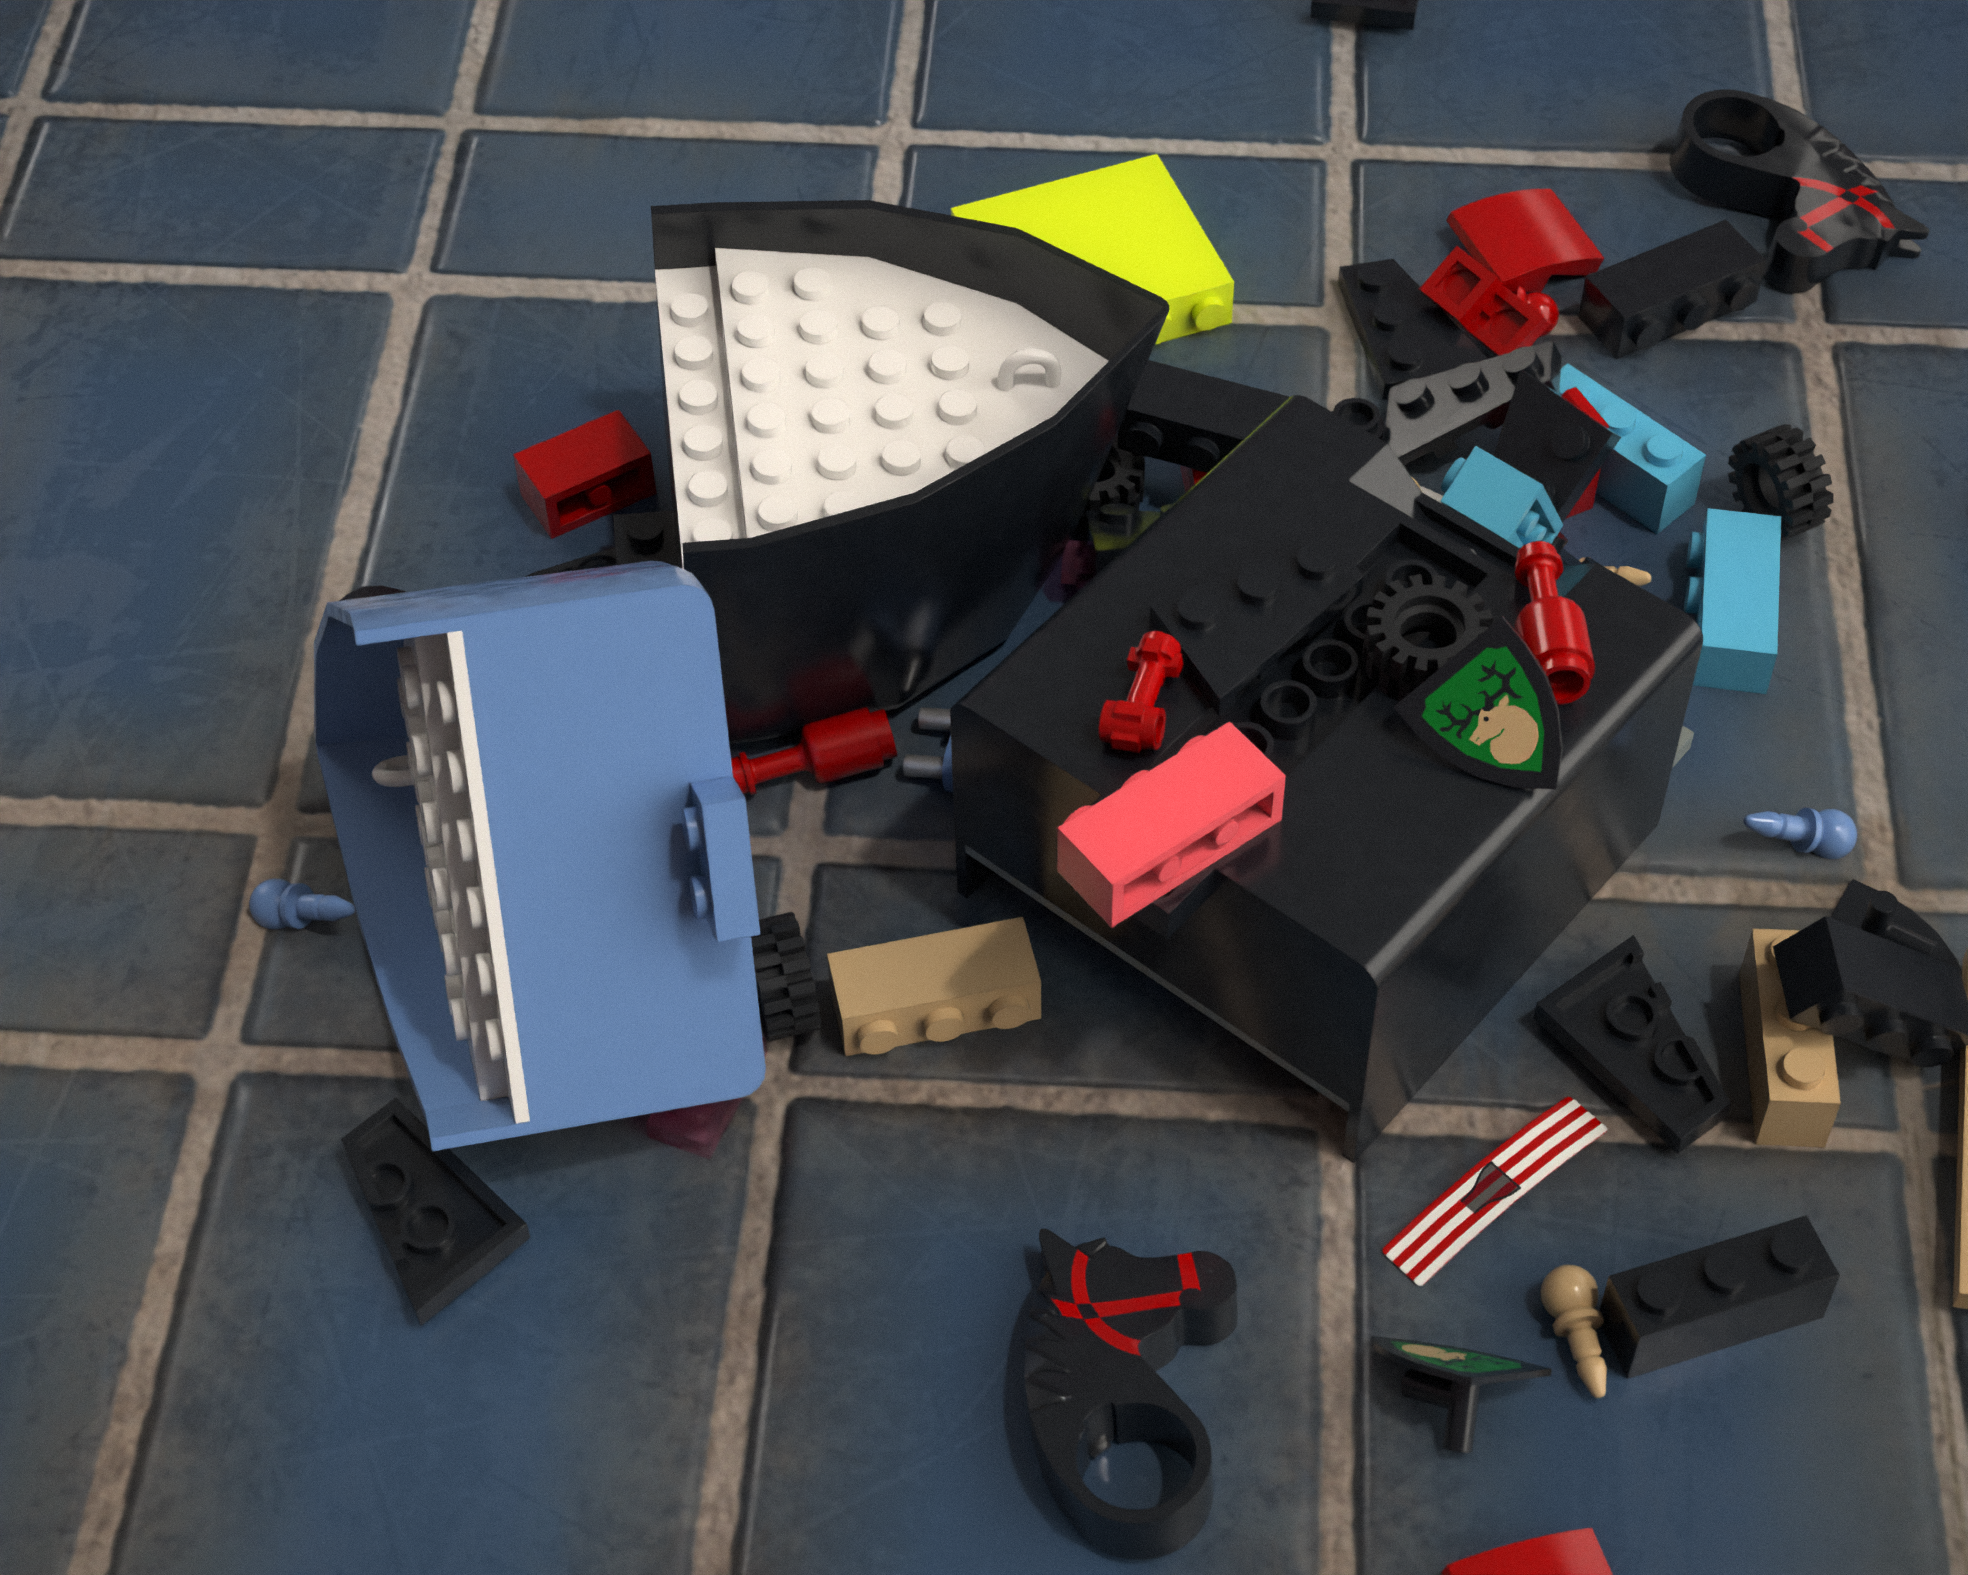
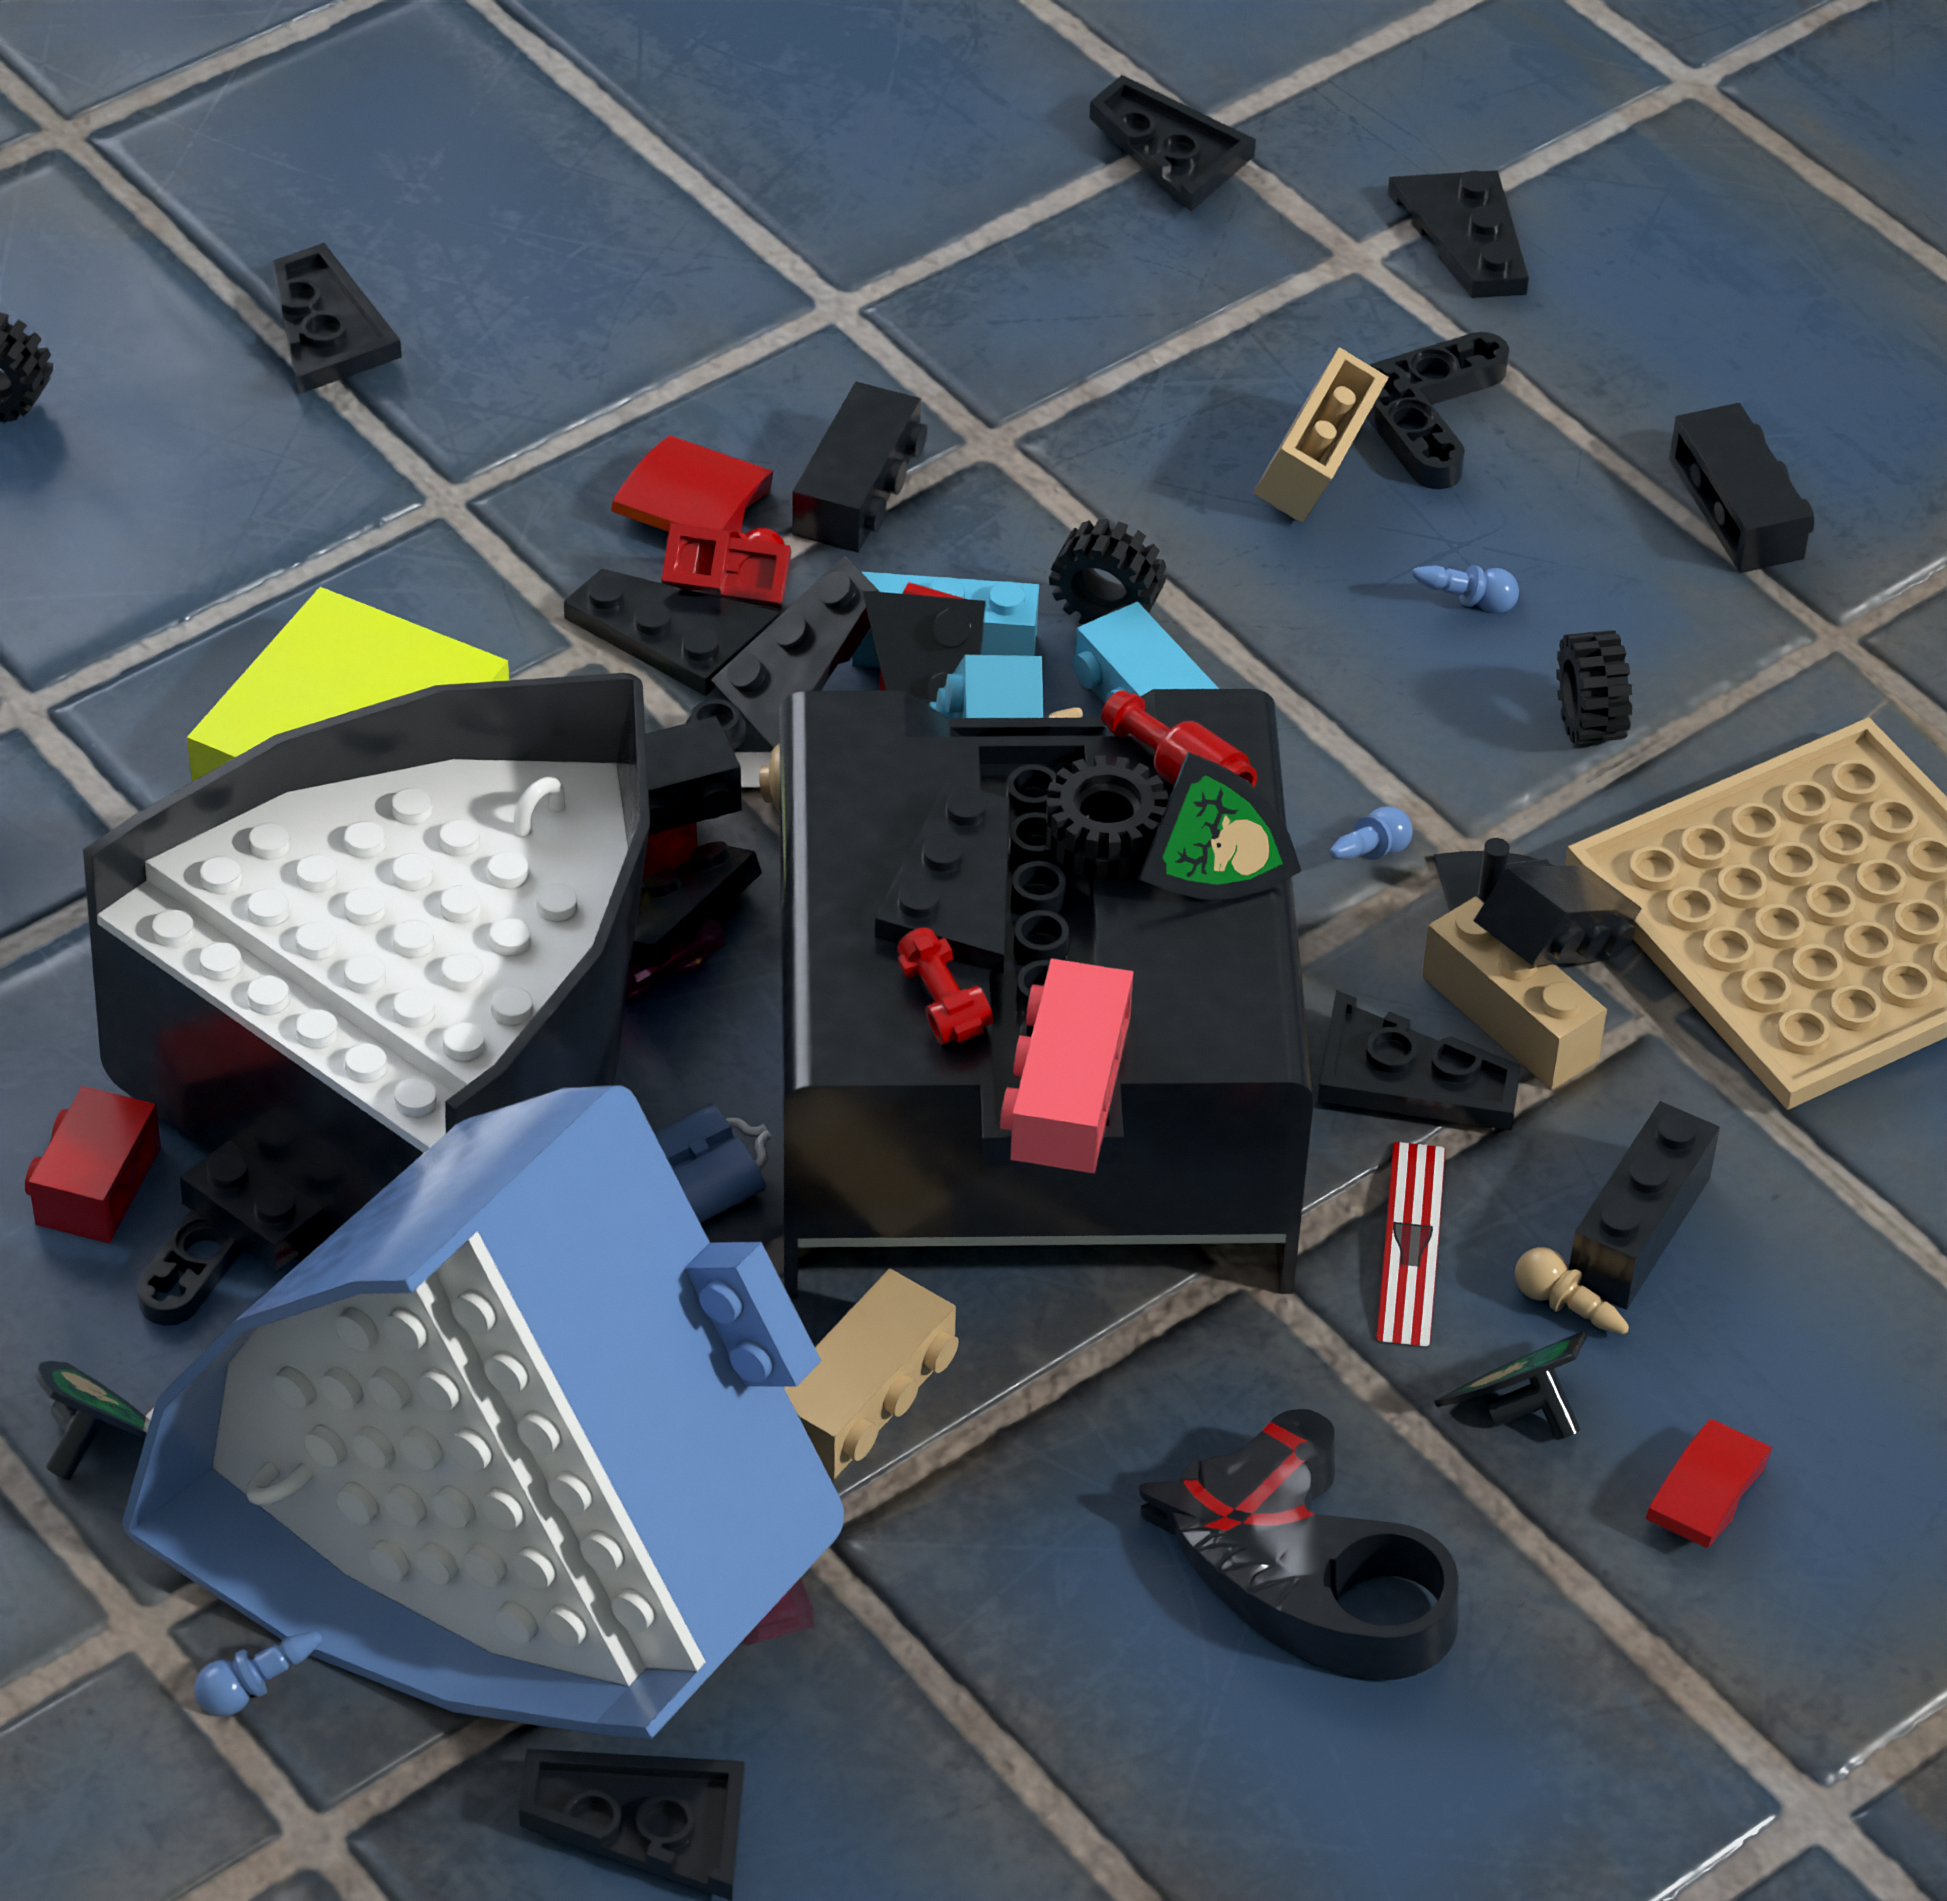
camera: 45 degrees left, 5 degrees down
black animal [1669,89,1929,292] -> none

